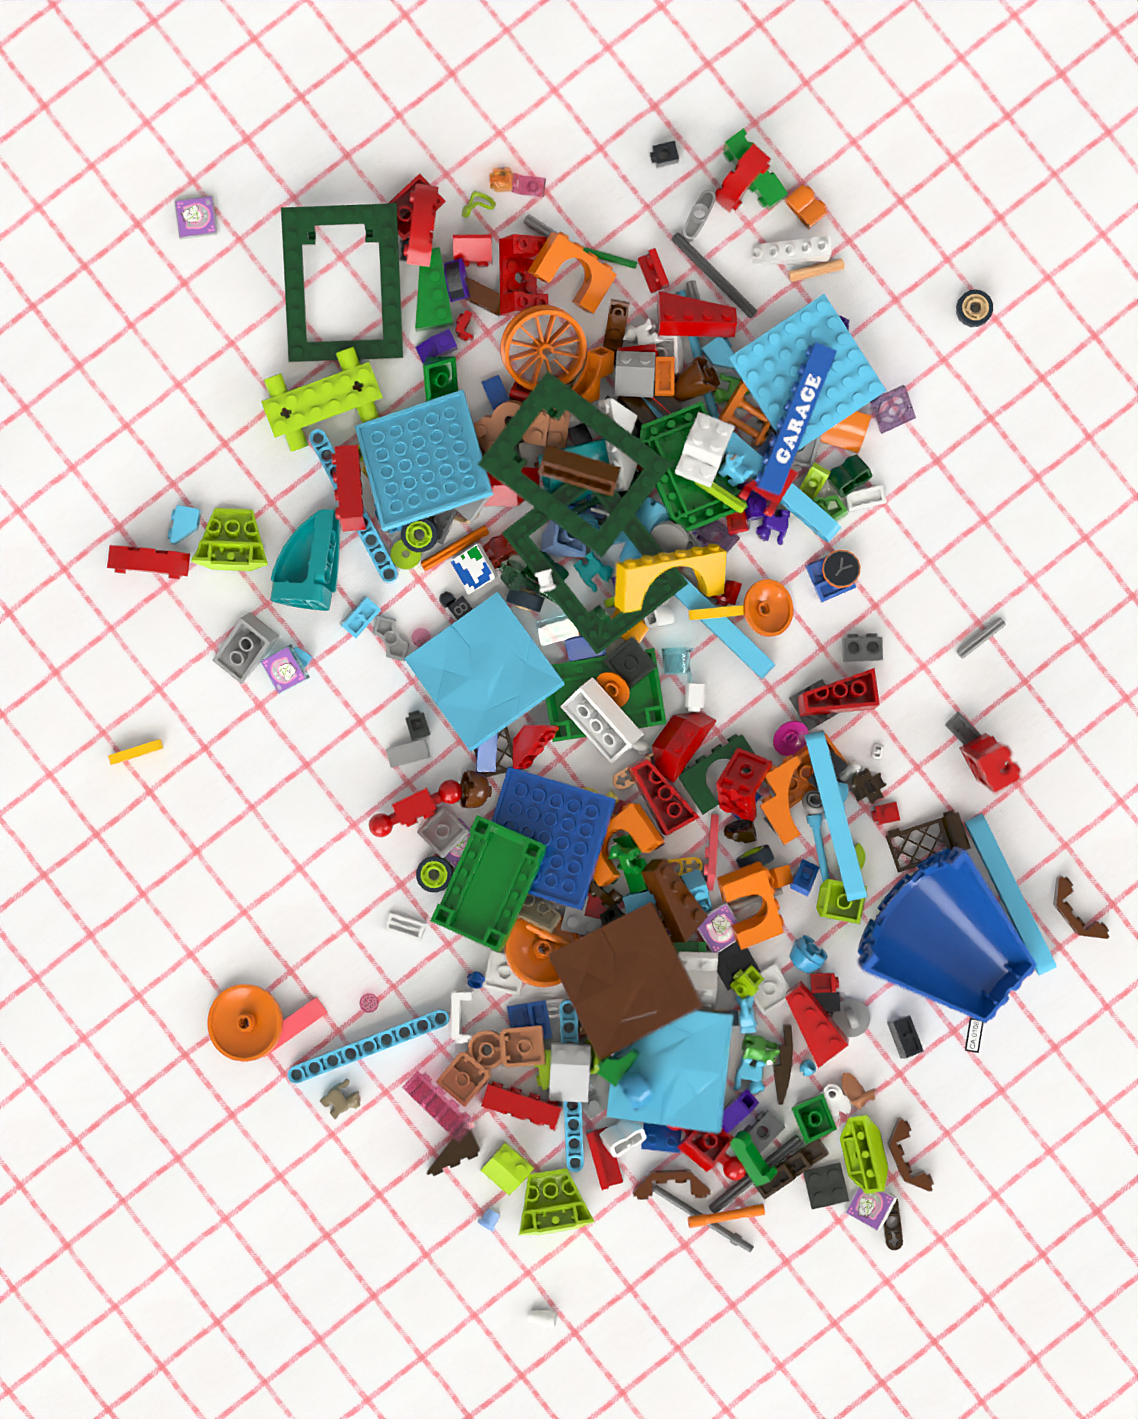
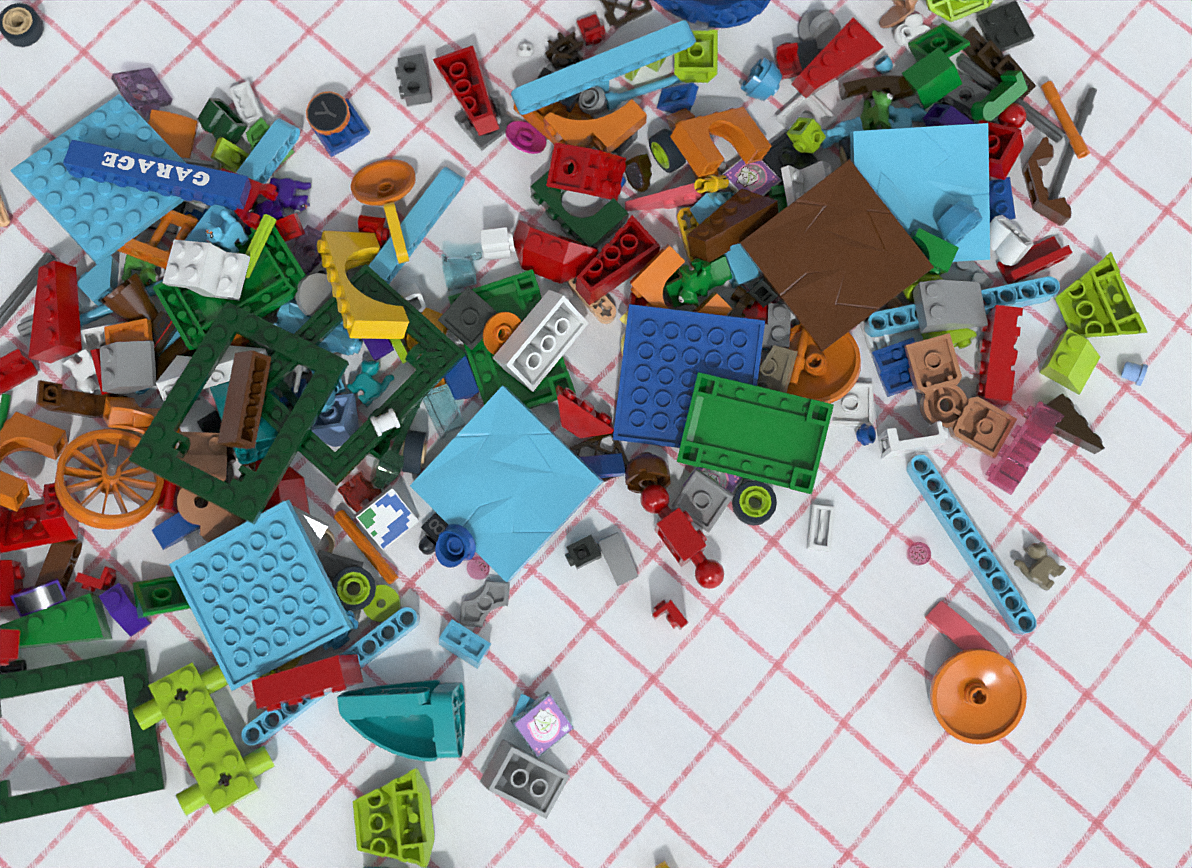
camera: 95 degrees left, 10 degrees down
none -> blue piece [435,524,476,568]
none -> red bracket [652,600,688,630]
none -> yellow pin [694,175,729,193]
none -> green slope [901,47,962,109]

